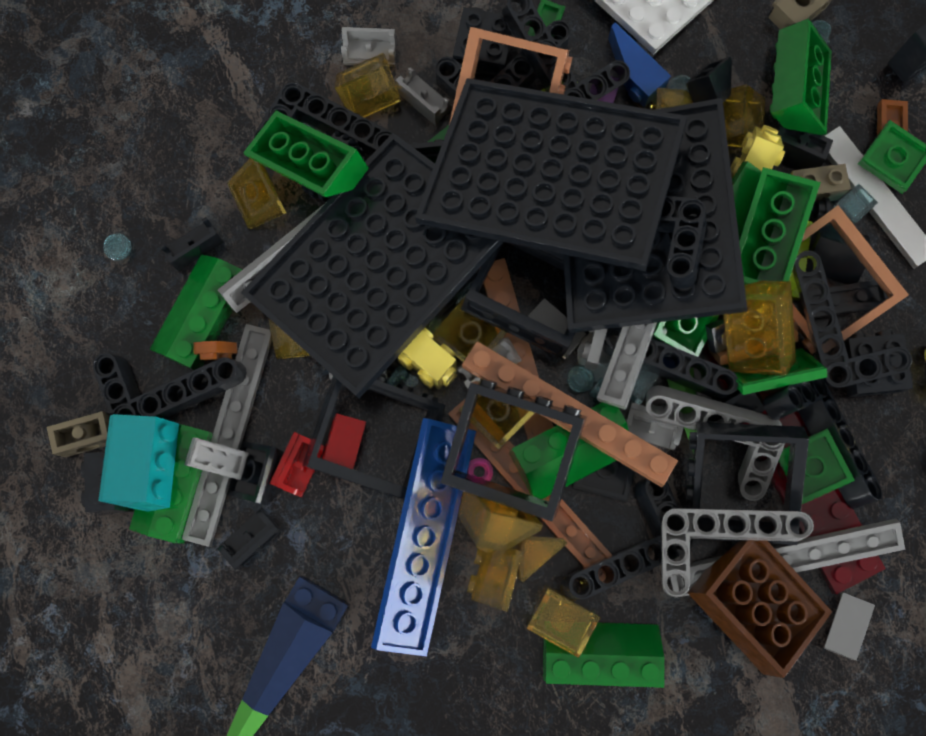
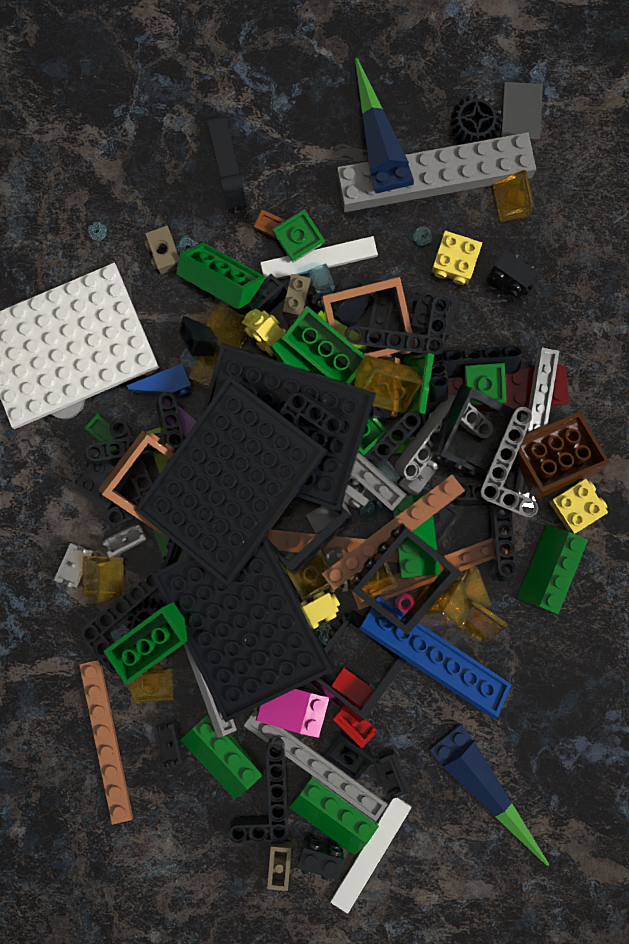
camera: 65 degrees left, 5 degrees up
teal slope [98,414,179,512] -> none
clear light blue plate [103,234,132,261] -> none
light grey plate [184,437,249,480] -> none
dark orange plate [193,341,238,361] -> none
clear yellow slope [526,585,601,658] -> none
light grey hinge [823,593,875,661] -> none
none -> nougat plate [79,660,133,824]
none -> dark pink slope [255,687,329,738]
none -> white tile [330,797,412,914]
none -> light yellow brick [549,479,608,534]

